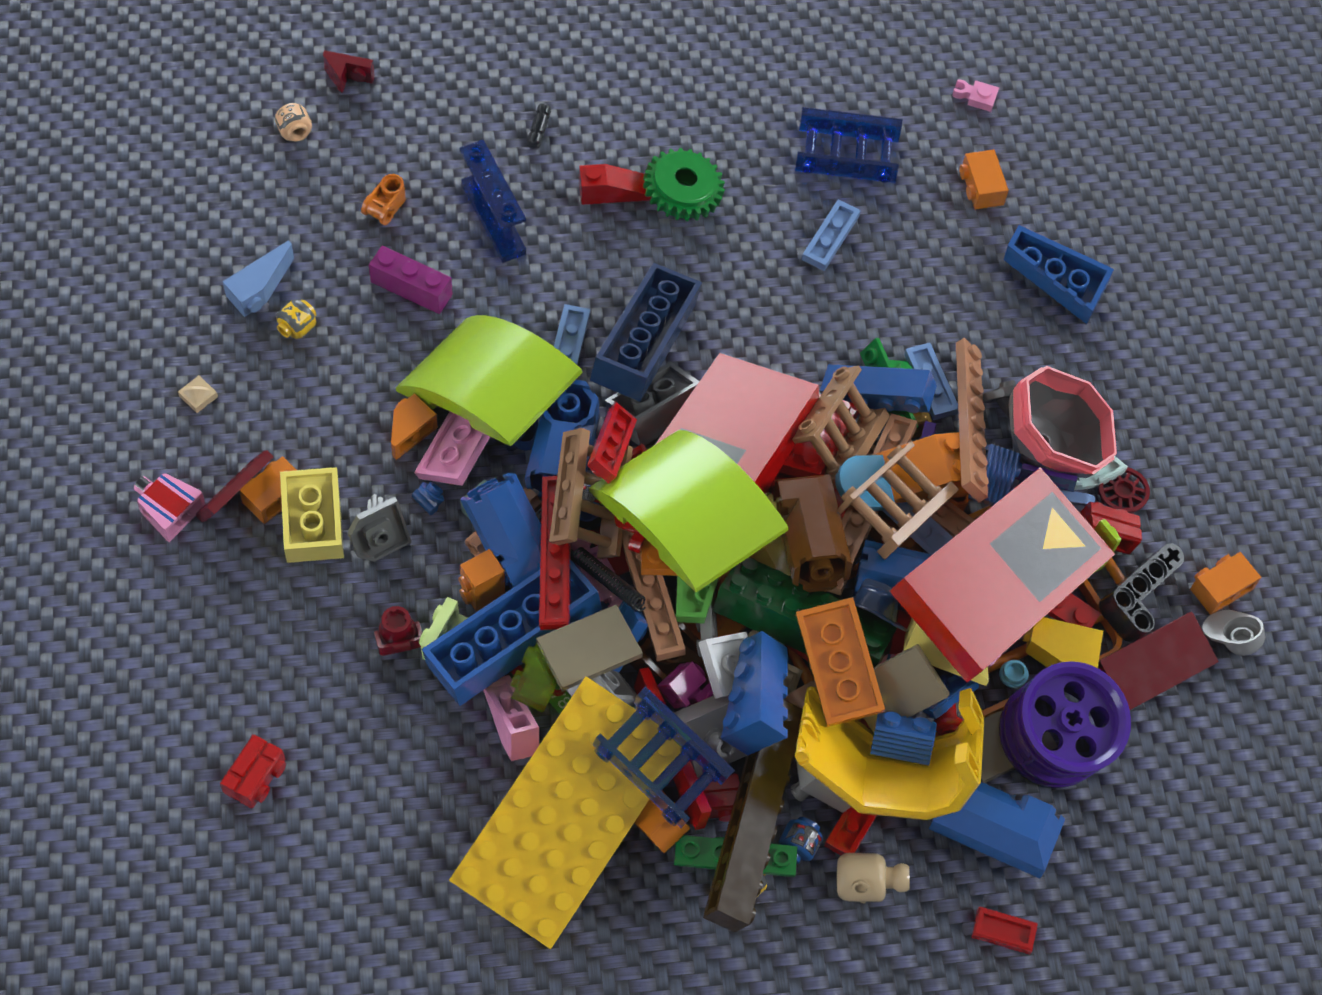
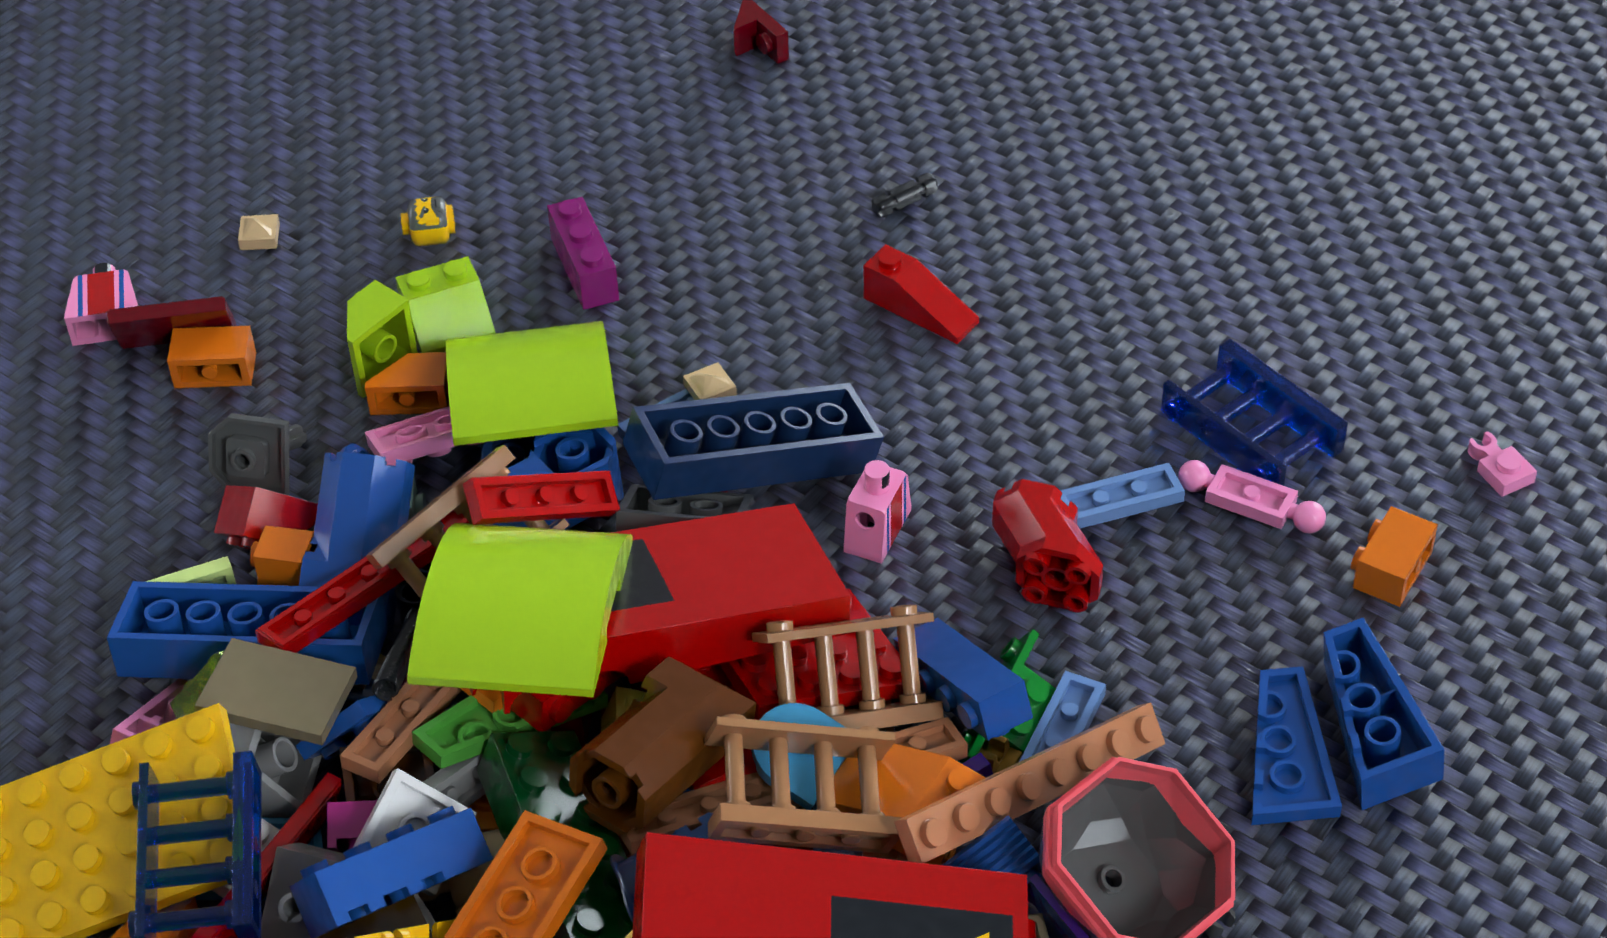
camera: 50 degrees right, 15 degrees down
medium blue slope [223,240,294,317] -> none
light nougat head [275,103,312,142] -> none
light yellow slope [280,467,344,563] -> none
orange piece [361,174,406,225] -> none
dark red piece [374,606,422,656] -> none
clear blue fence [459,139,526,263] -> none
green gear [643,148,725,221] -> none
none -> red slope [214,485,318,550]
none -> lime slope [347,280,418,398]
none -> lime slope [395,256,496,353]
none -> tan tile [683,362,737,400]
none -> bright pink torso [844,460,911,564]
none -> red brick [992,479,1103,613]
none -> bright pink plate [1178,460,1326,534]
none -> blue wing [1251,666,1342,825]

